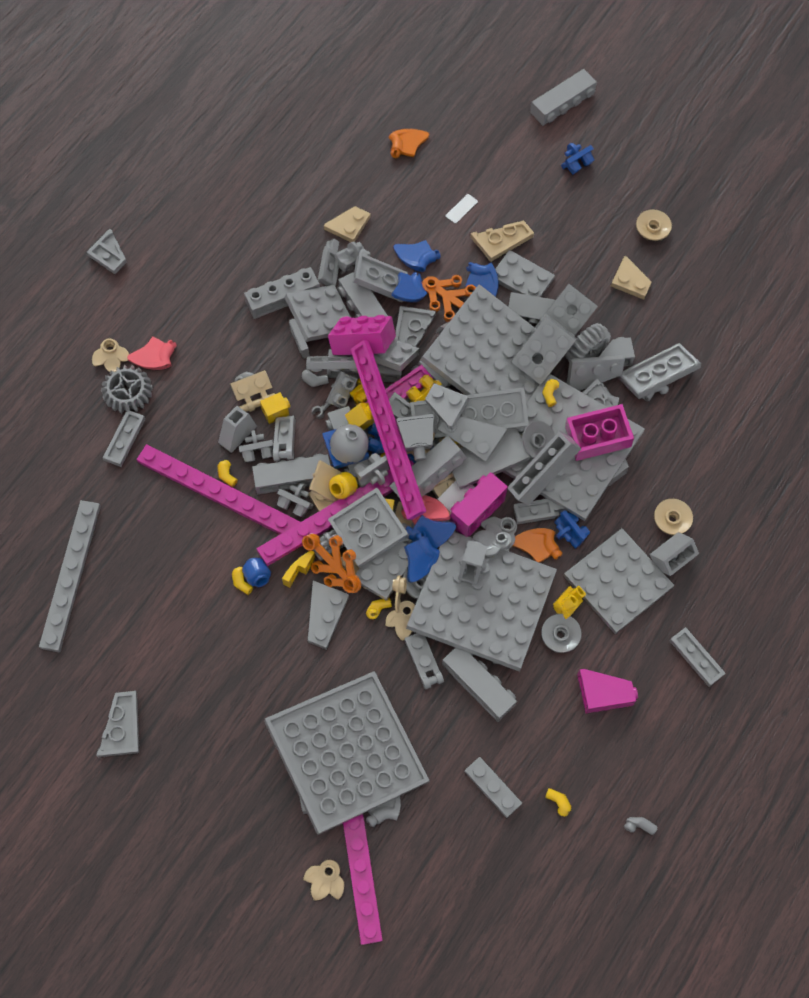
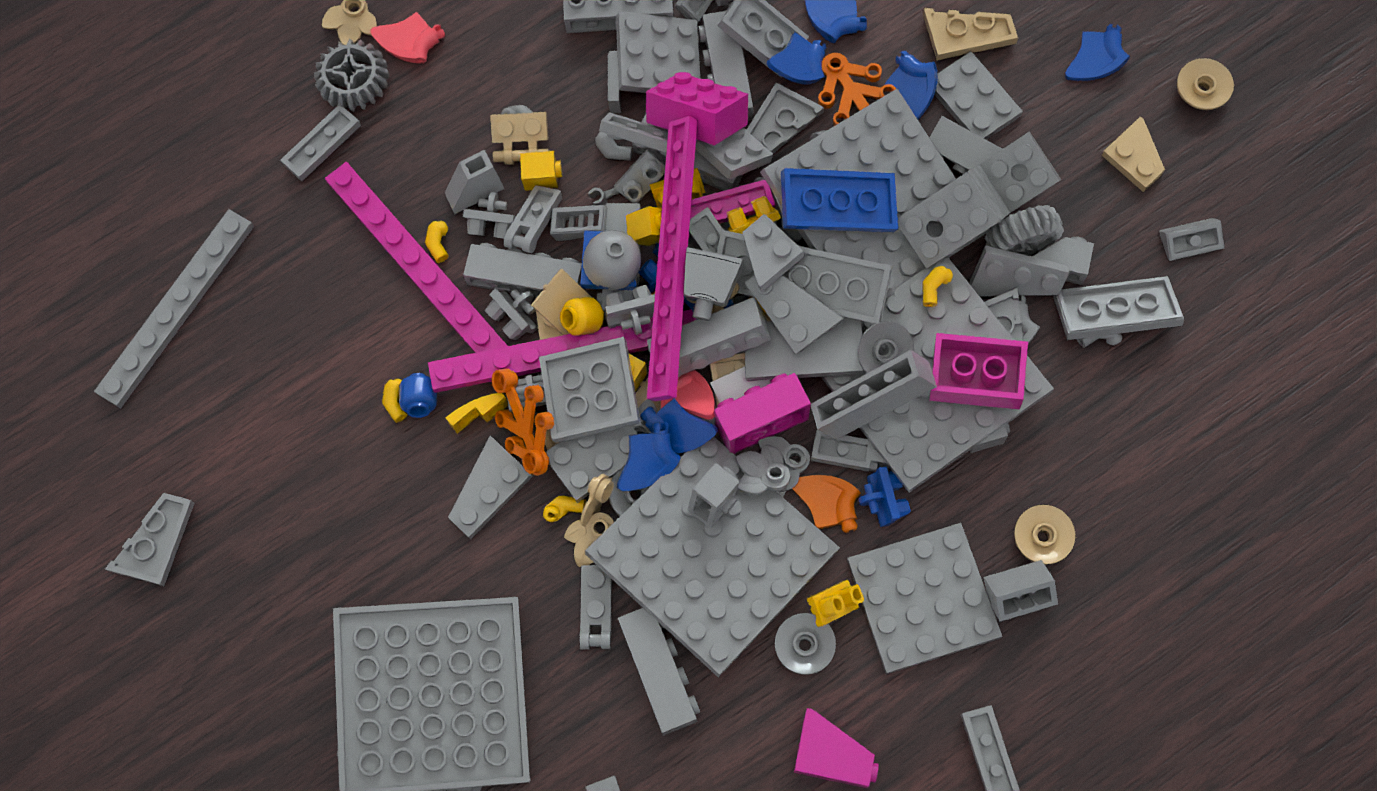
camera: 30 degrees right, 5 degrees up
none -> light grey slope [550,205,607,241]
none -> blue plate [781,168,898,233]
none -> blue arm [1065,24,1130,81]
none -> light grey slope [1159,218,1224,261]

